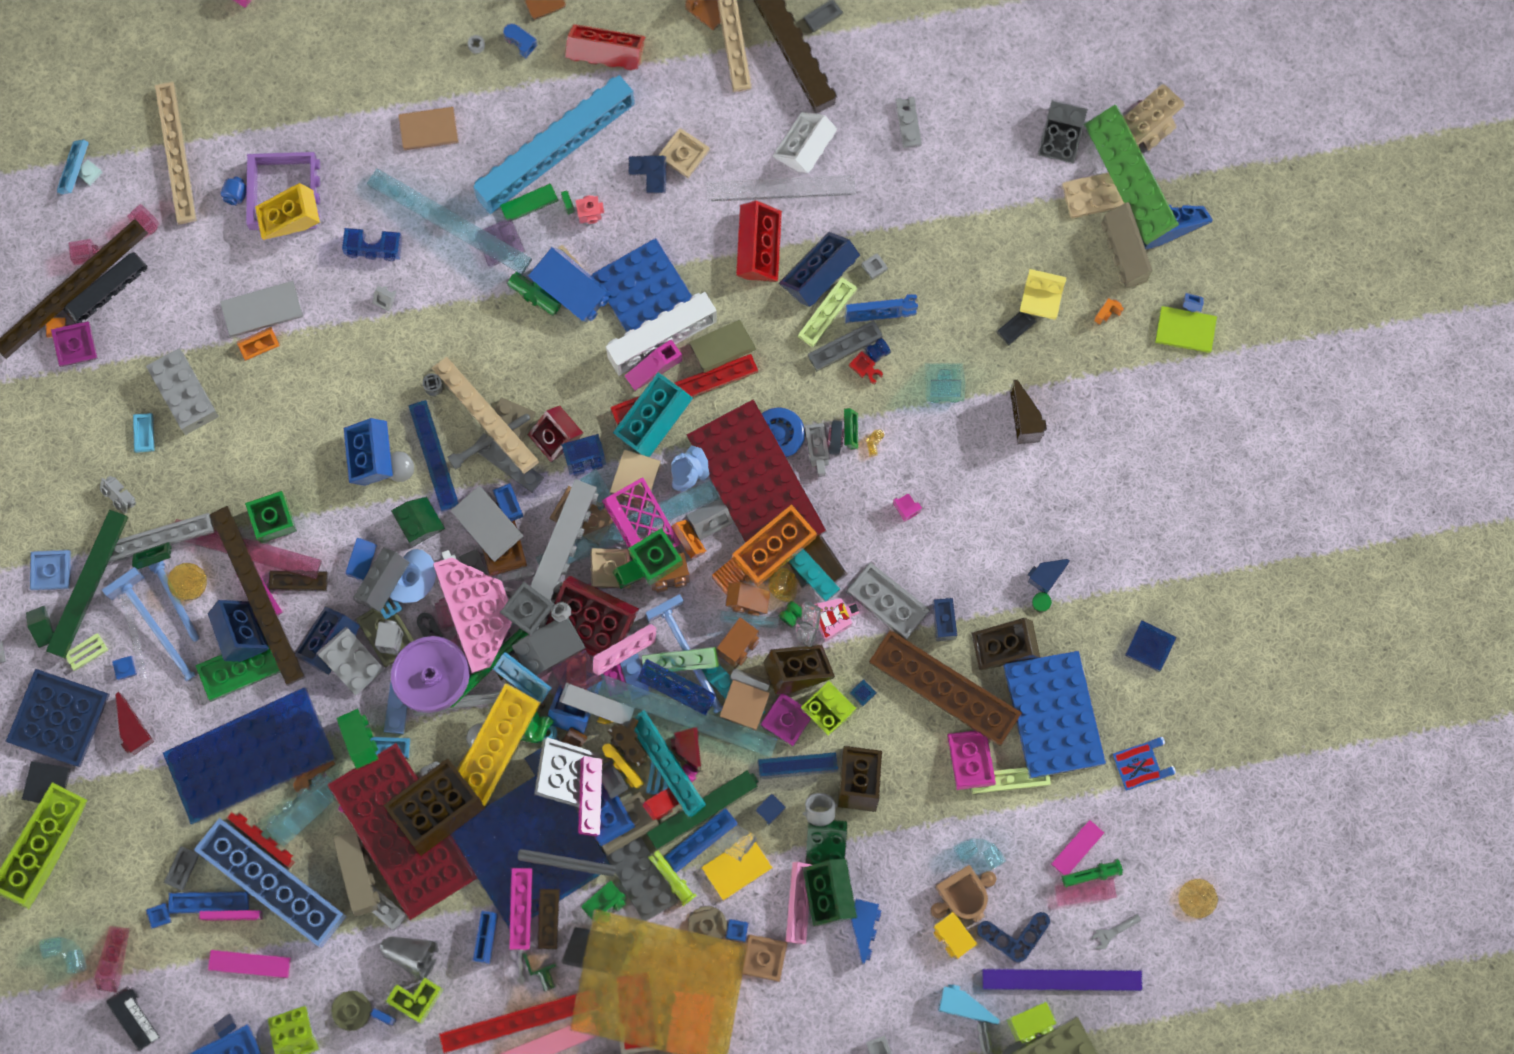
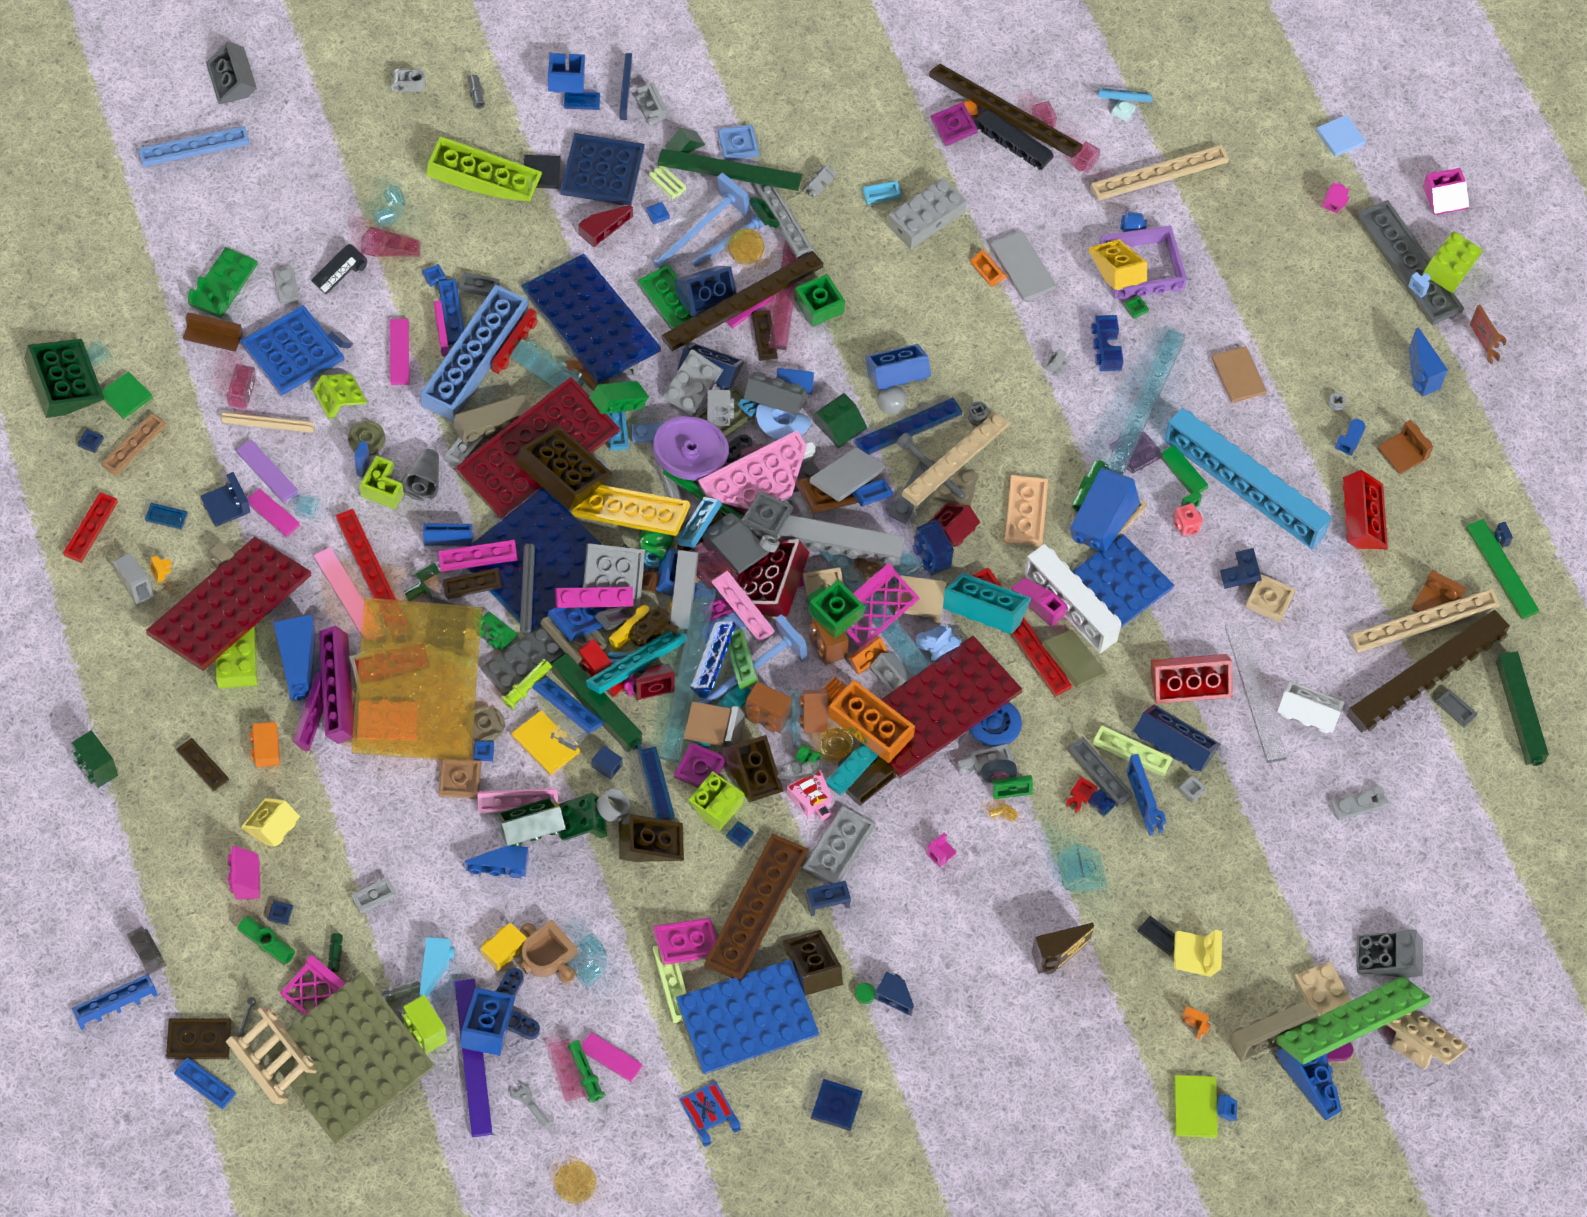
camera: 80 degrees right, 15 degrees down
none -> blue slope [460,987,516,1056]
none -> light nougat tile [1004,475,1048,546]
none -> green tile [1124,296,1149,319]

